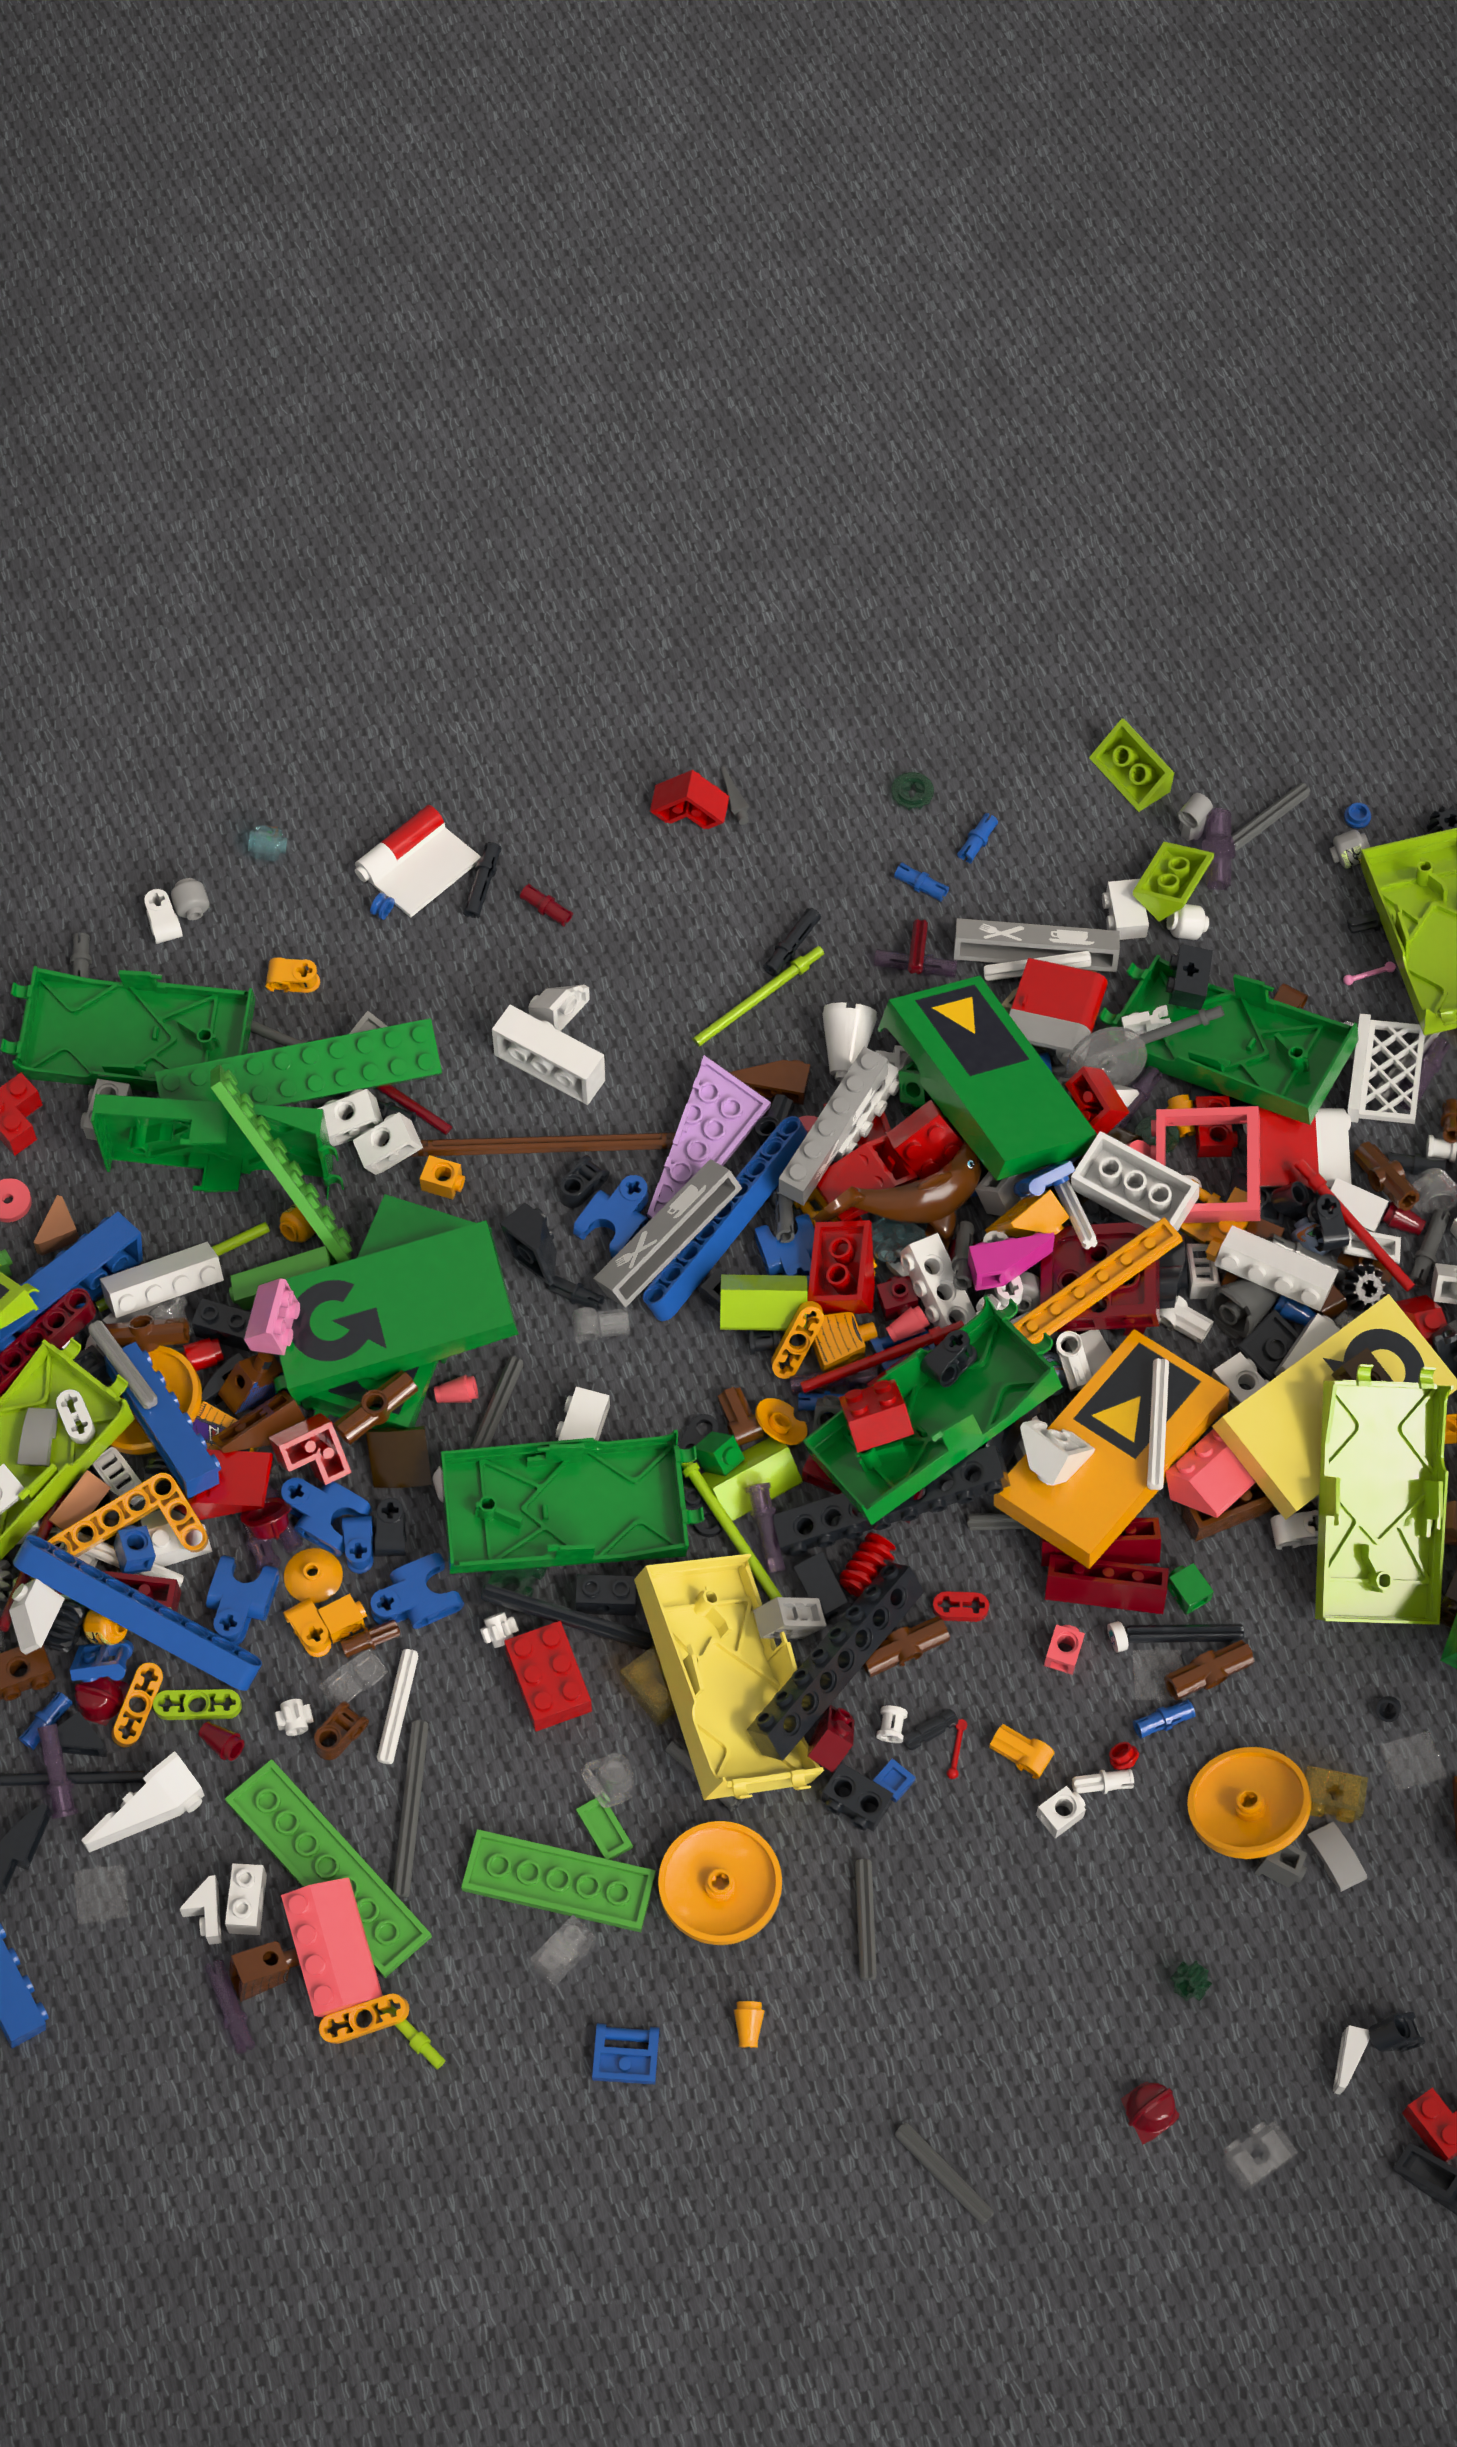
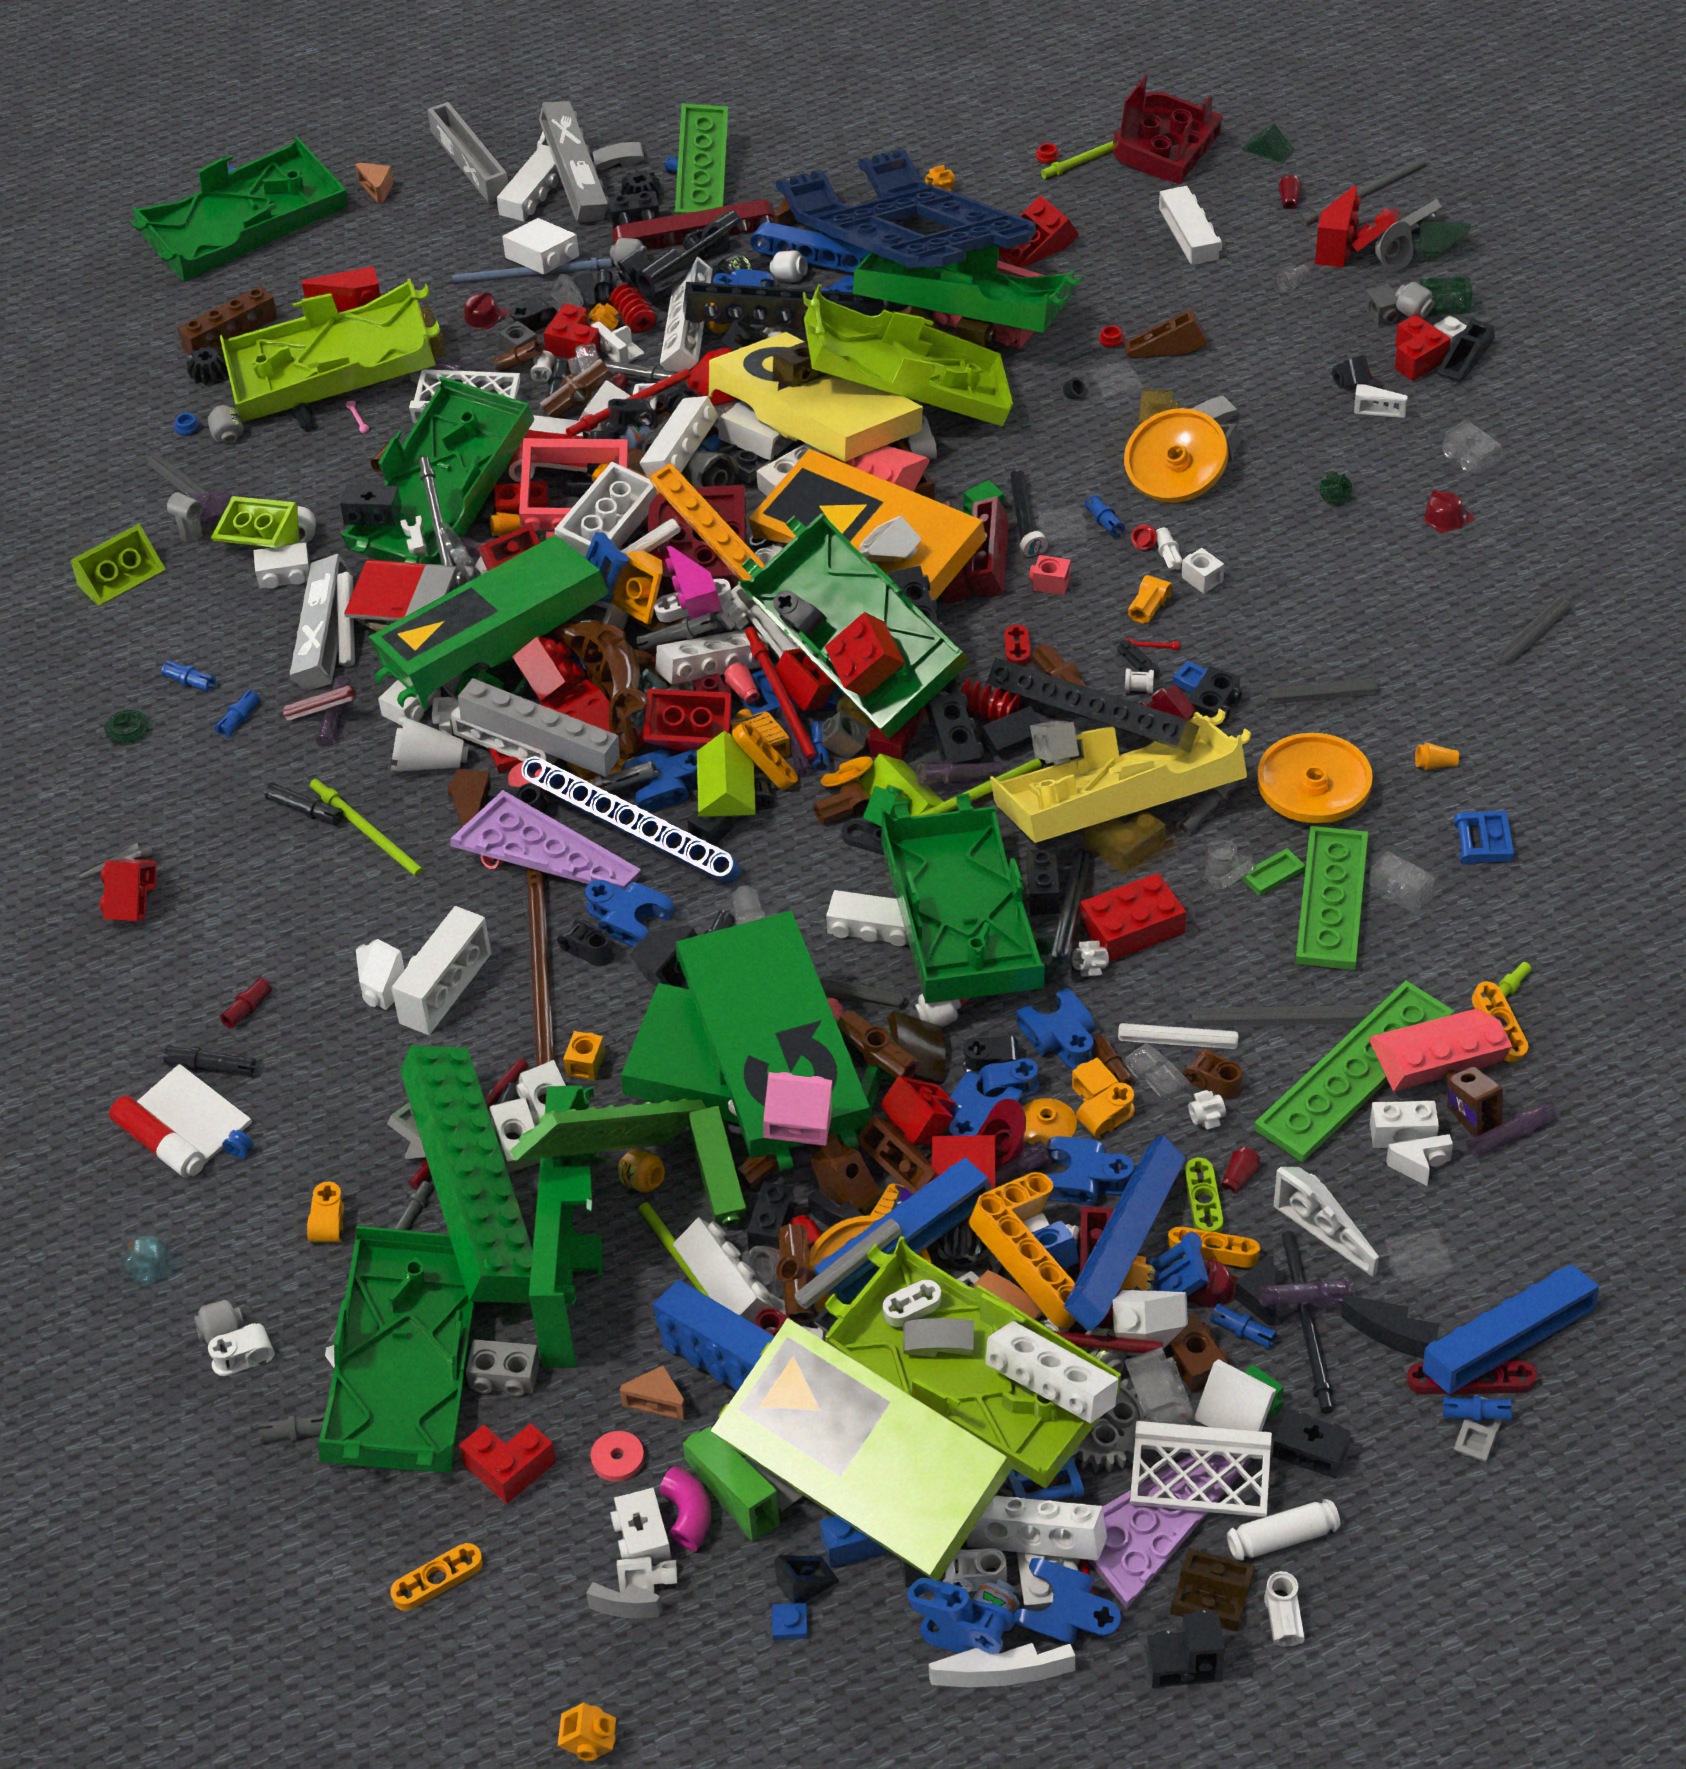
camera: 90 degrees left, 15 degrees down
light grey brick [593,1159,742,1308] -> none
white axle [1147,1358,1169,1490] -> none
reddish brown piece [1164,1640,1254,1701] -> none

